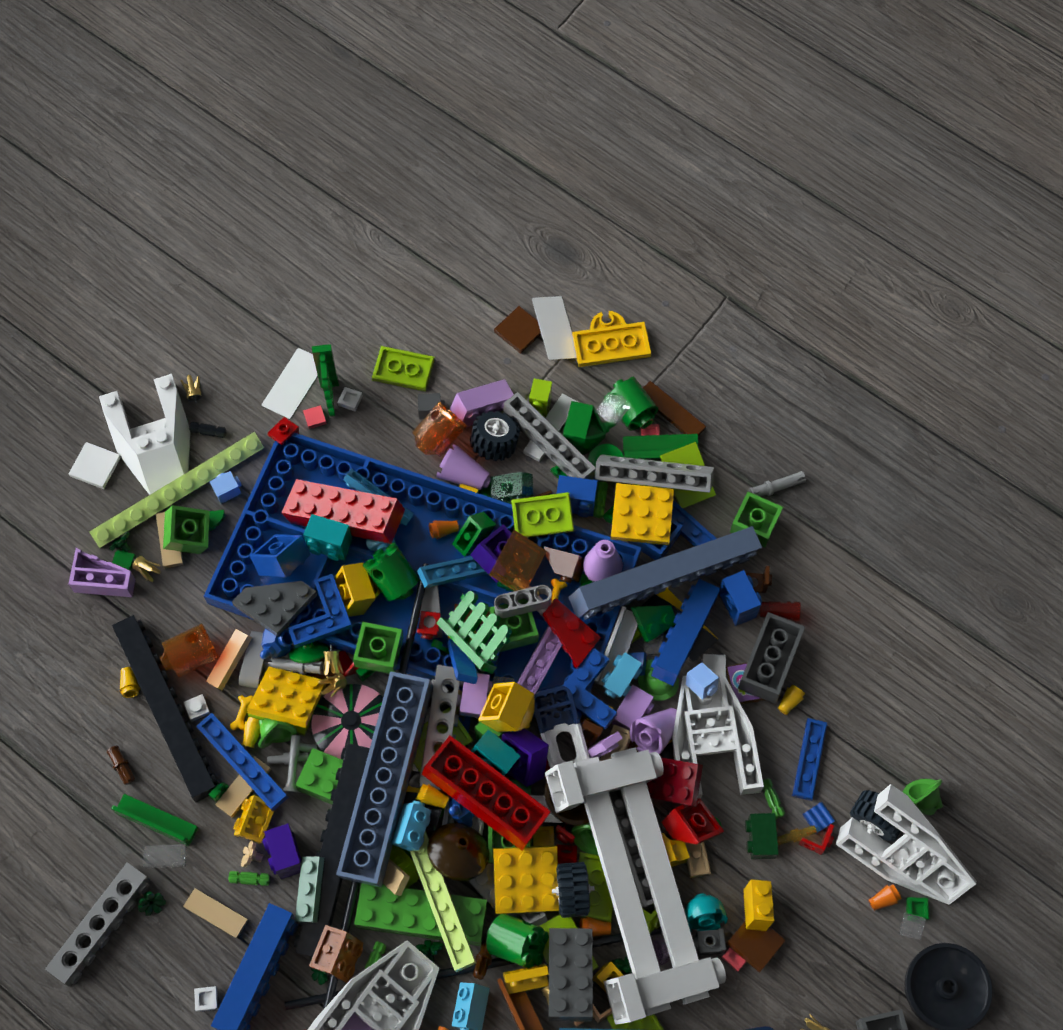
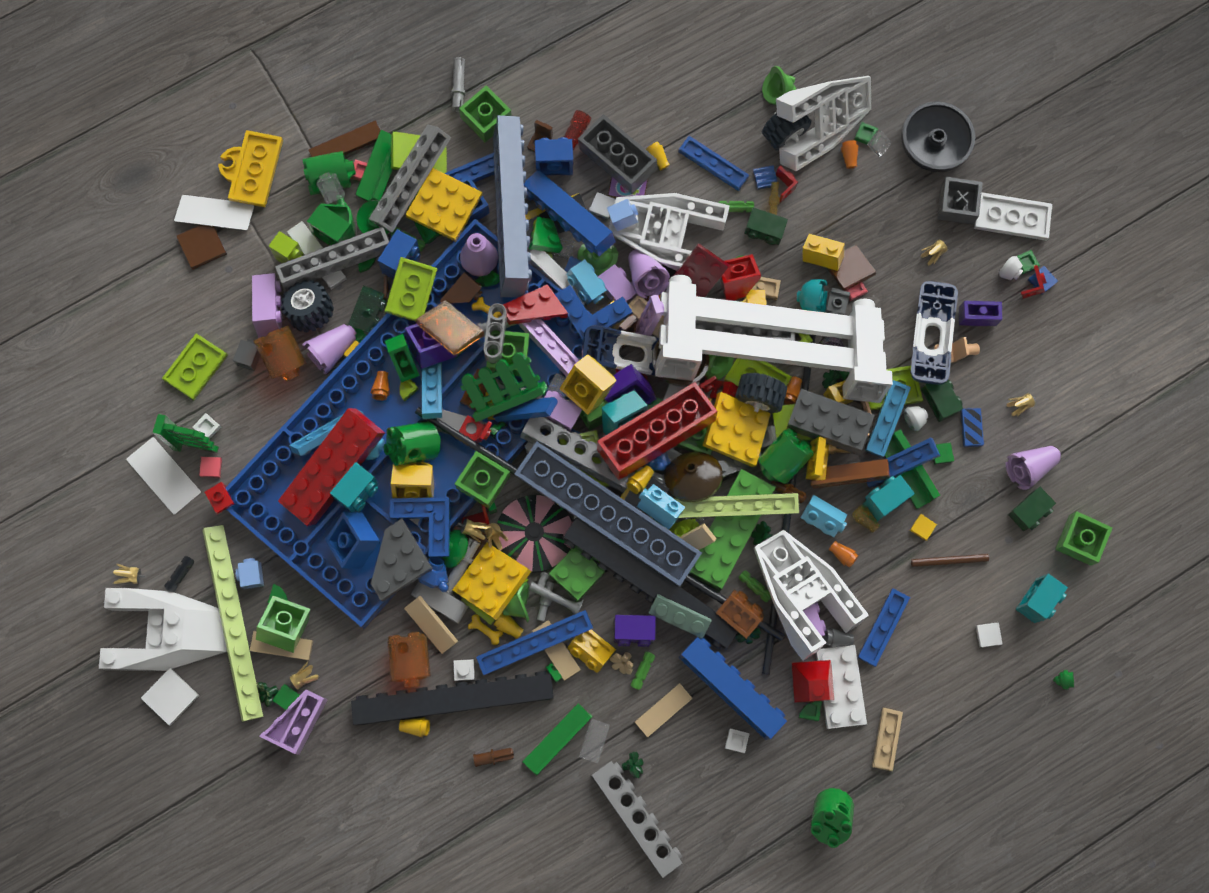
camera: 75 degrees left, 10 degrees up
none -> lime tile [399,379,419,402]

